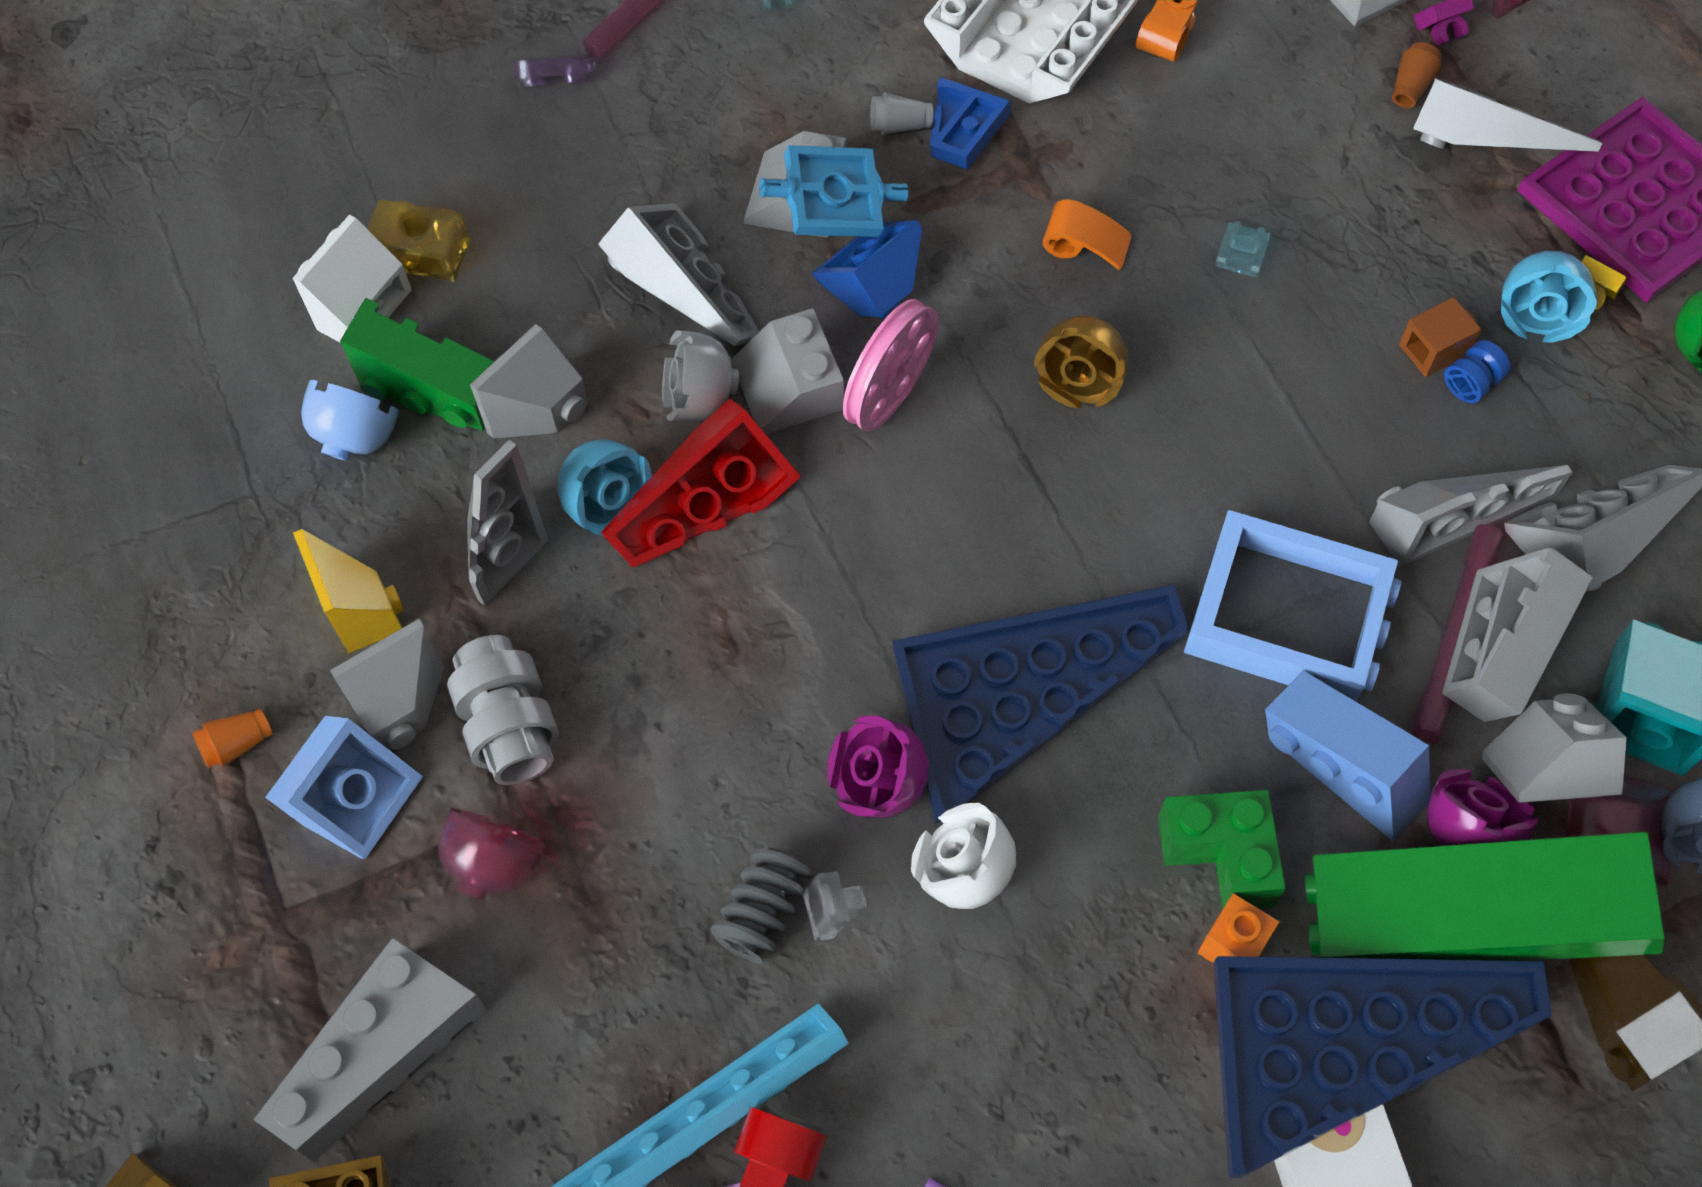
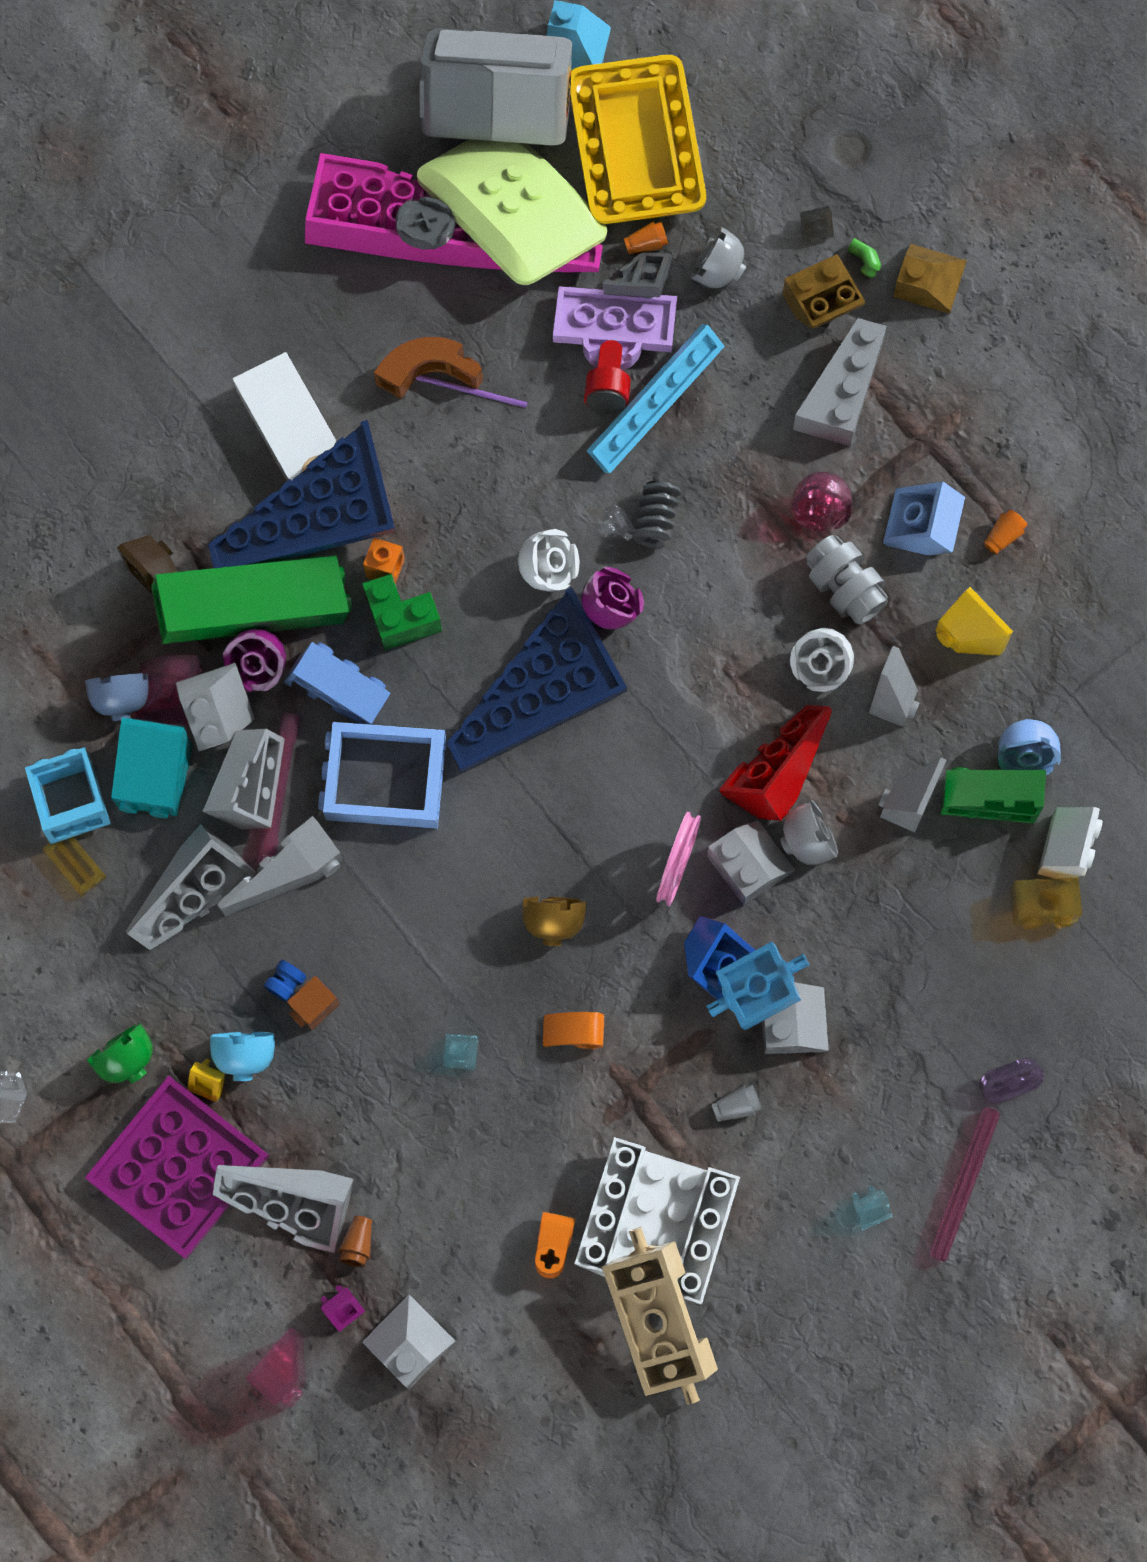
camera: 165 degrees right, 10 degrees up
light grey slope [330,619,444,750] -> none
medium azure cylinder [556,439,652,536] -> none
light grey wedge [598,203,760,346] -> none
blue wing [930,77,1011,170] -> none
none -> white cylinder [790,628,854,692]

